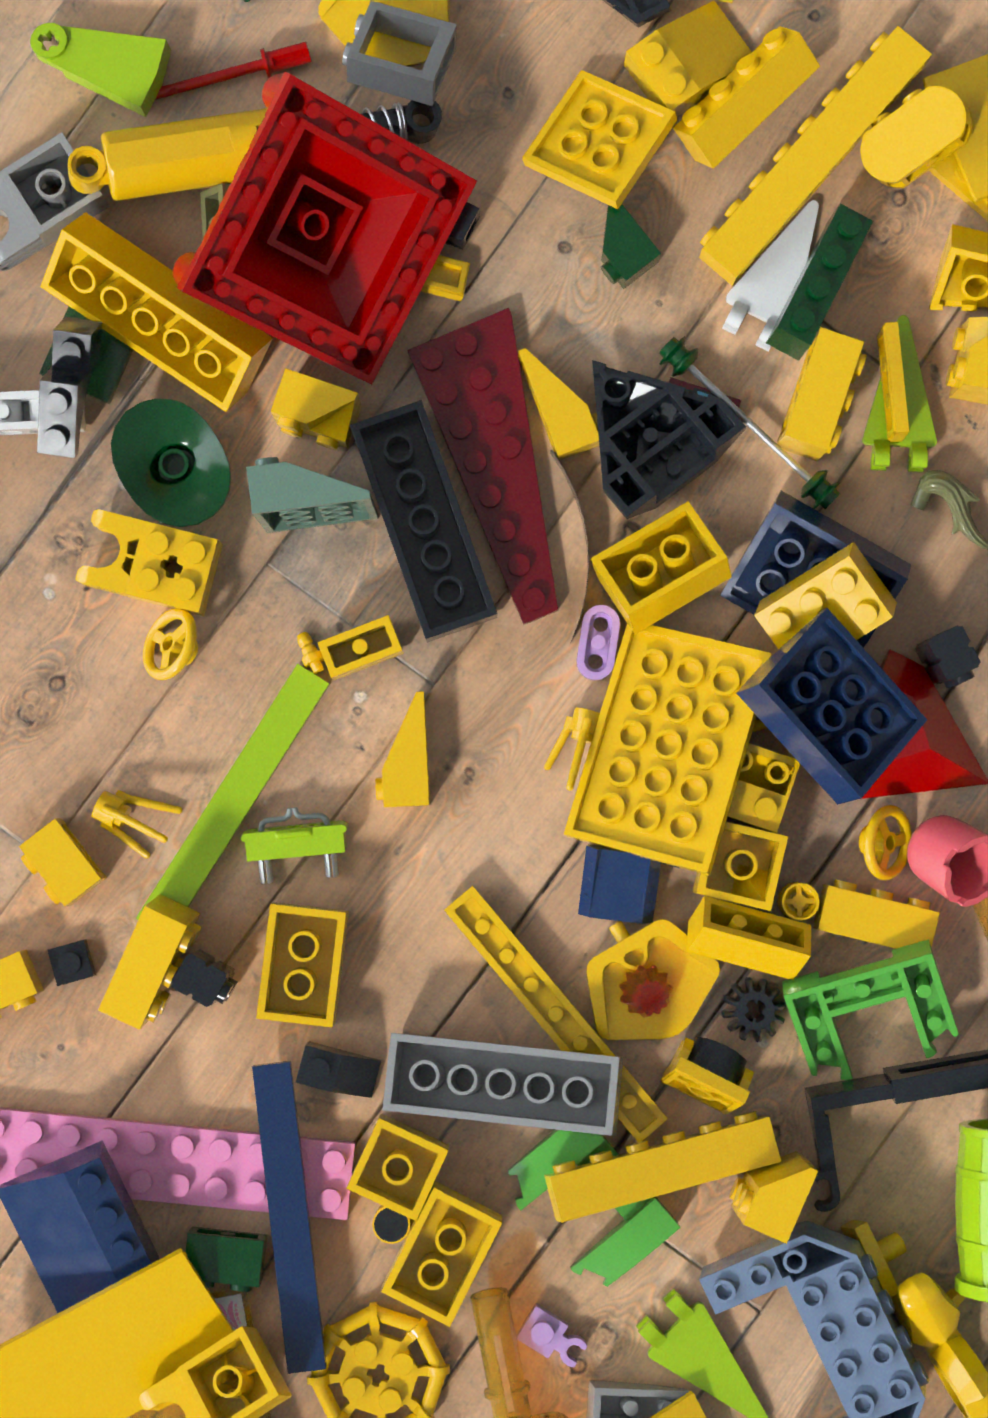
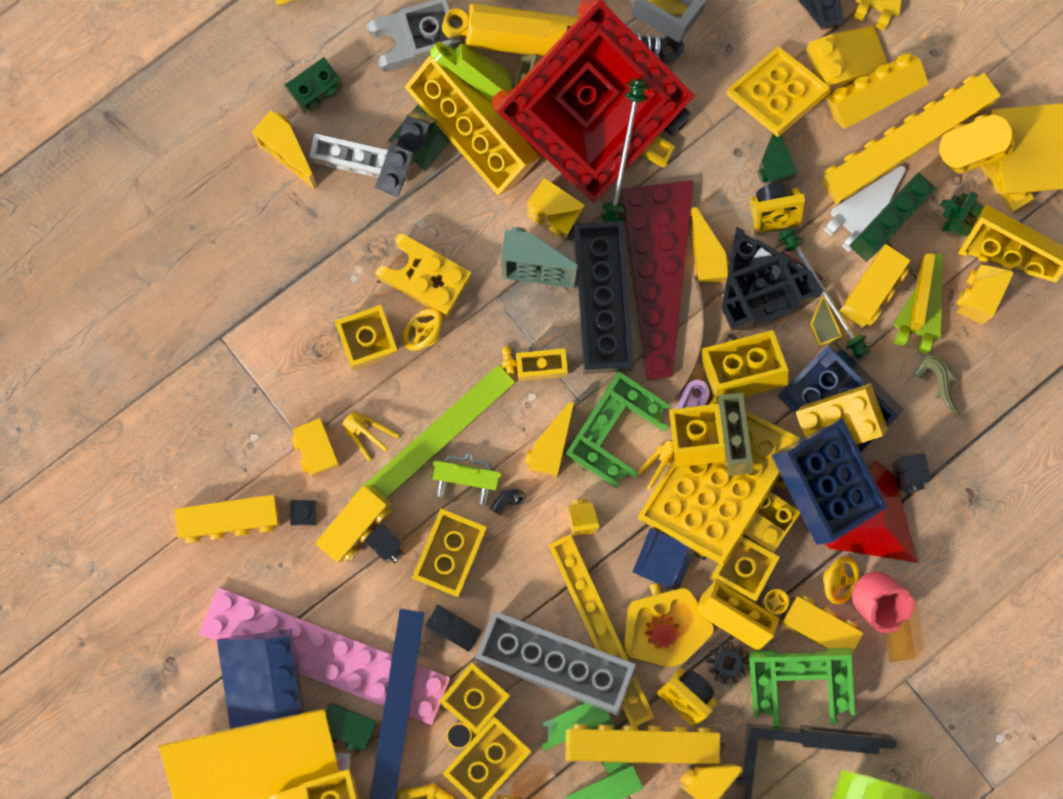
camera: 15 degrees right, 5 degrees down
dark green hat [111,399,231,527] -> none
none -> yellow slope [335,305,398,371]
none -> lime piece [430,42,512,101]
none -> black arm [490,489,526,515]
none -> bright green wedge [563,371,670,488]
none -> yellow slope [568,499,599,537]
none -> dark green axle [600,78,651,222]
none -> yellow brick [669,404,726,467]
none -> olive brick [718,392,753,476]
none -> yellow piece [750,182,805,234]
none -> olive tile [809,296,842,347]
none -> dark green hips [940,191,984,237]

